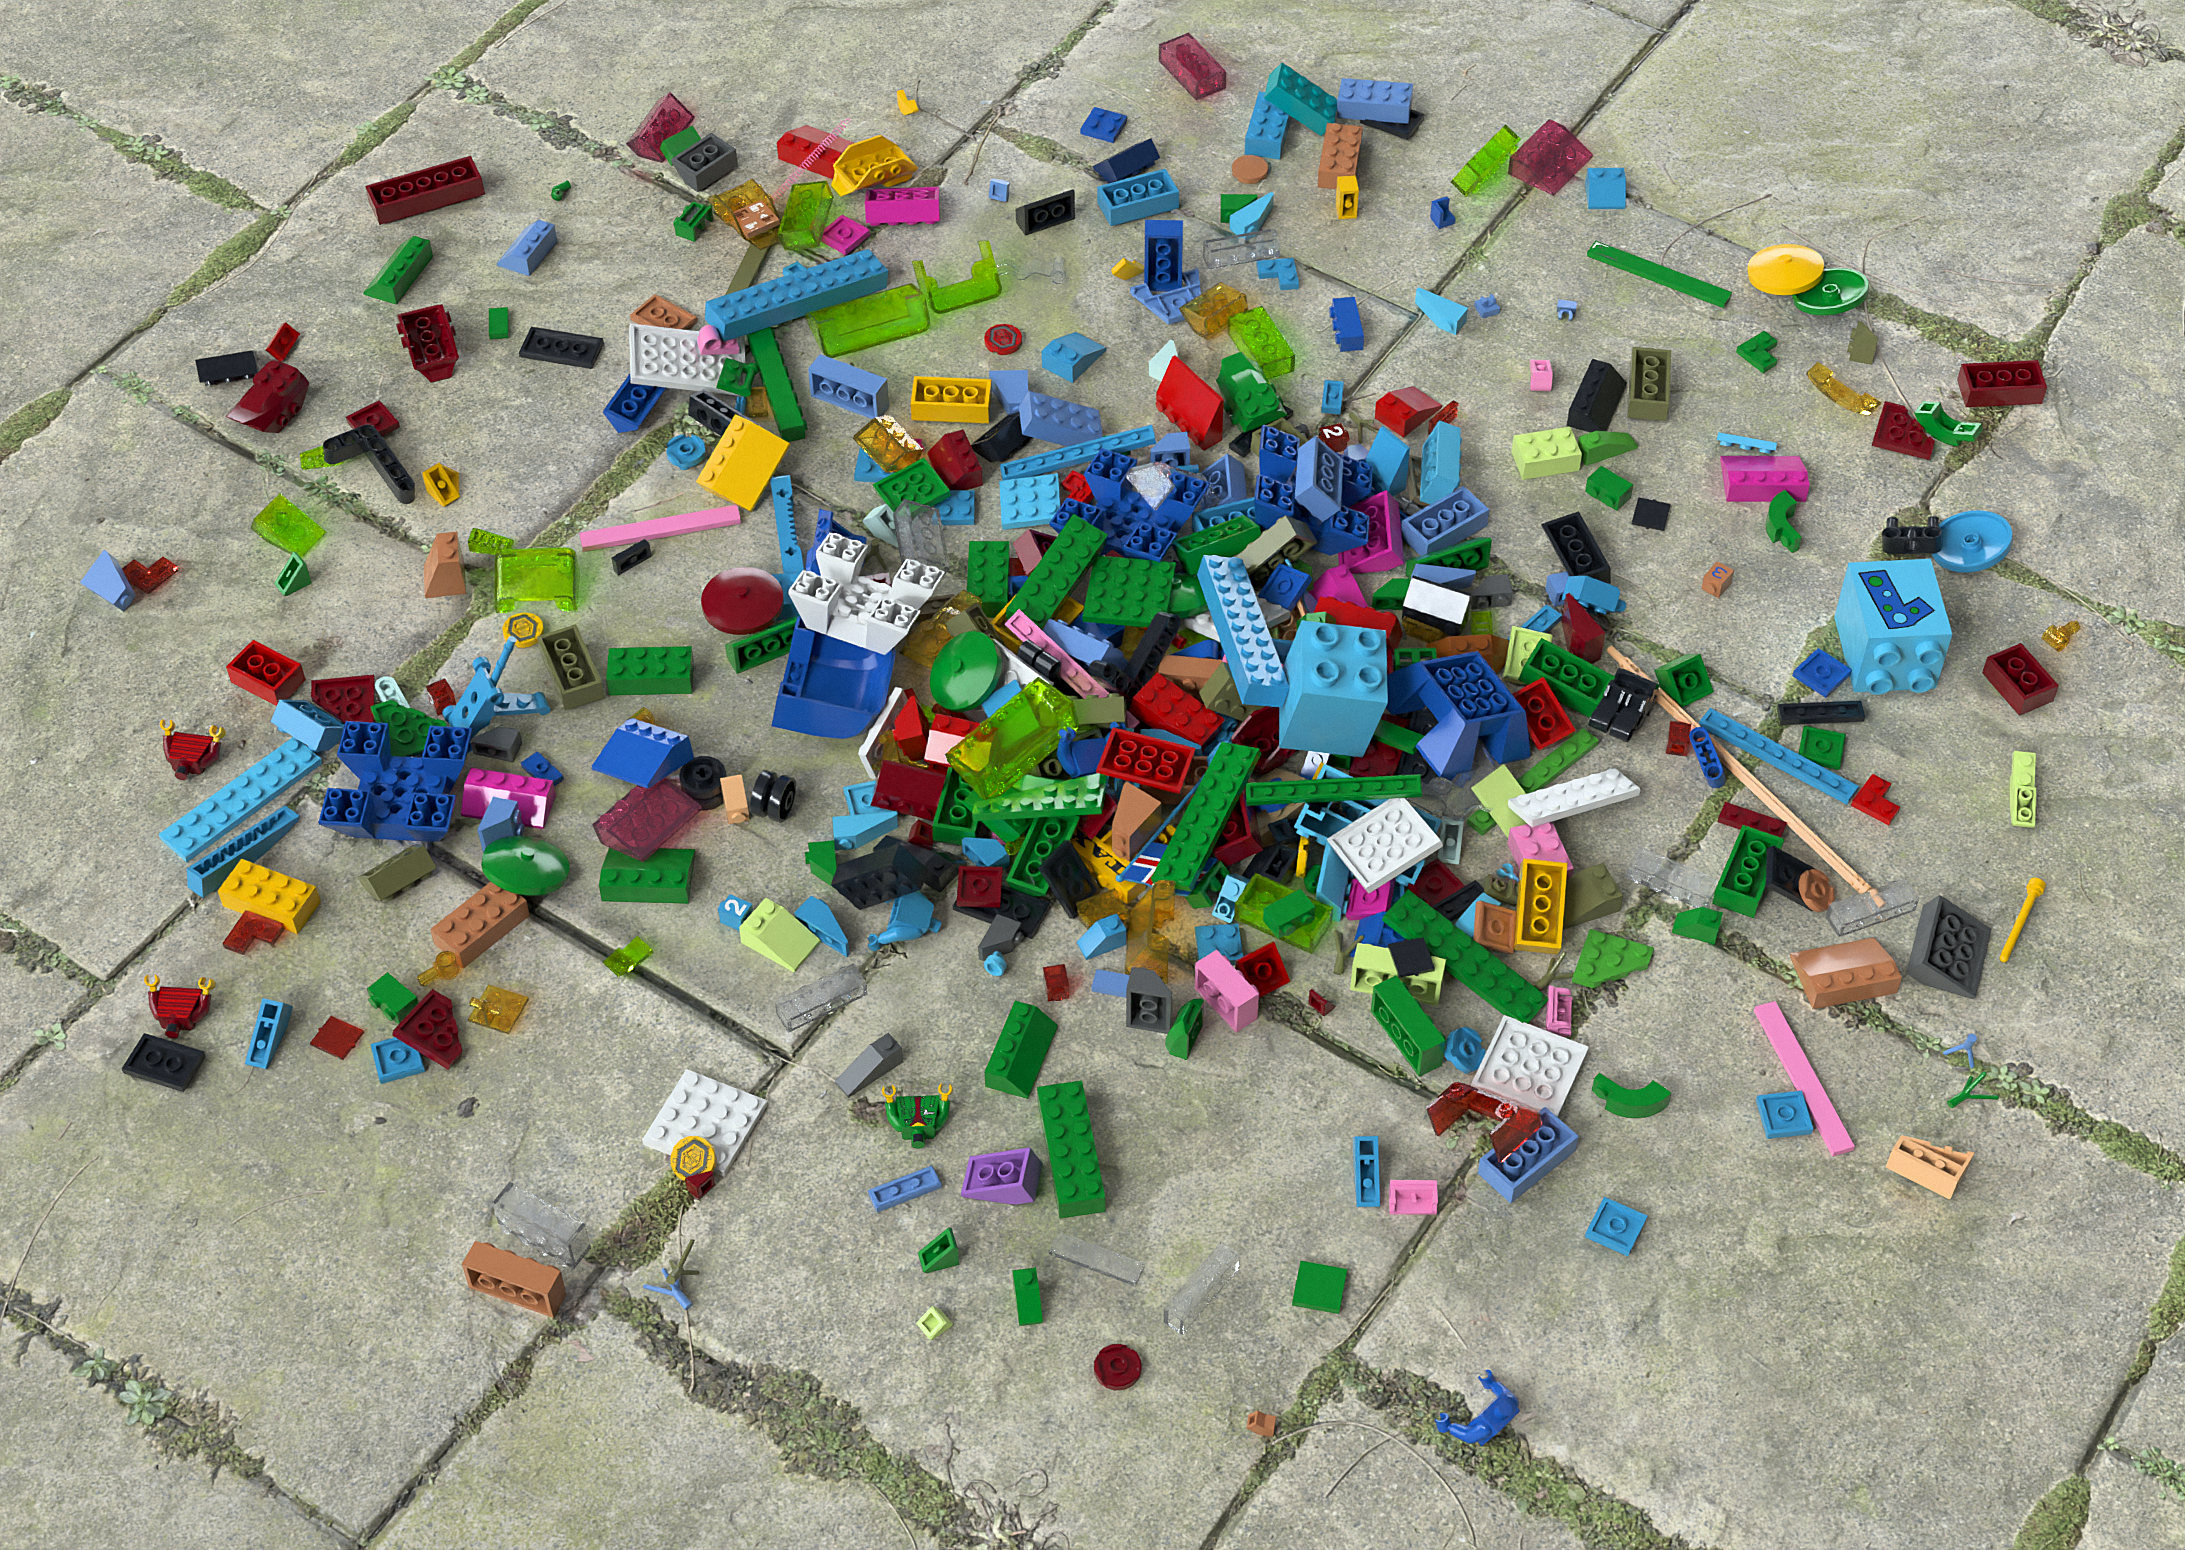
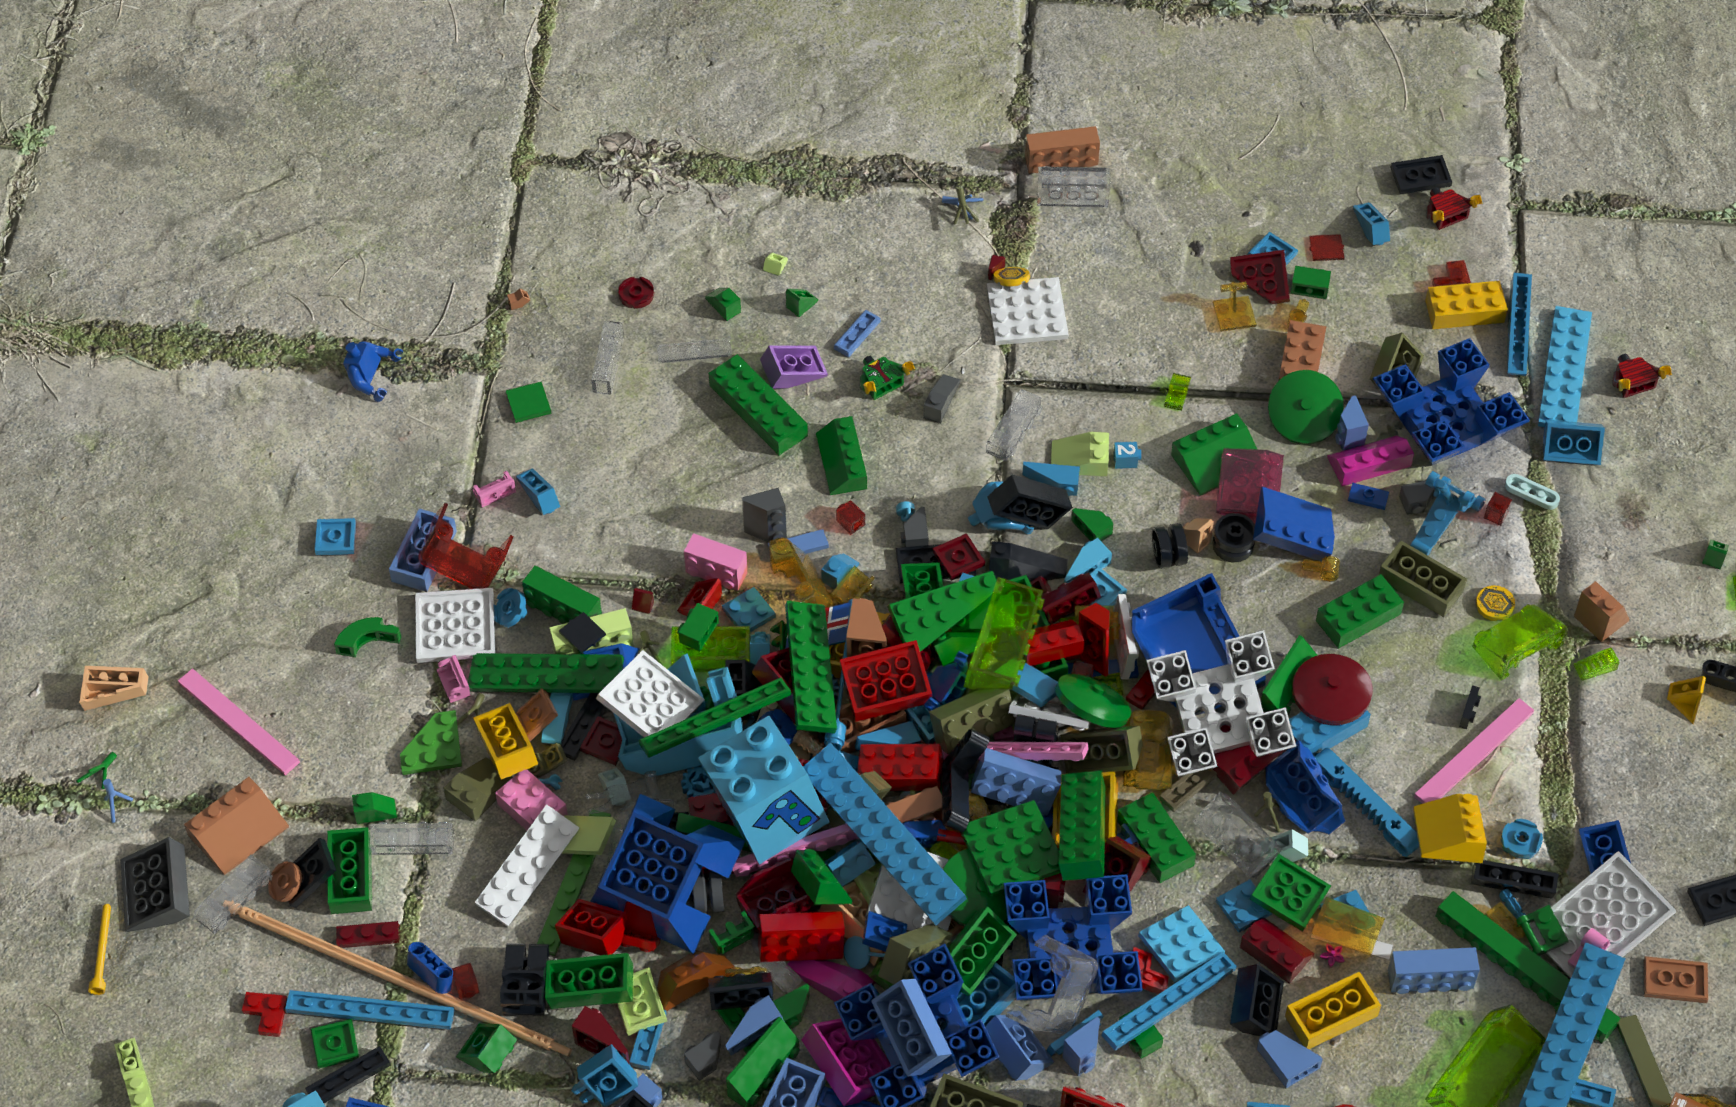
camera: 150 degrees right, 5 degrees up
red brick [226,640,306,706] -> none
dark red plate [311,674,376,723] -> none
green plate [370,700,447,757] -> none
medium blue brick [1019,391,1103,447] -> none
black tile [1038,840,1101,919] -> none
green slope [1165,998,1204,1060] -> none
clear neon green slope [1470,611,1493,635] -> none
dark azure plate [1756,1091,1813,1139] -> none

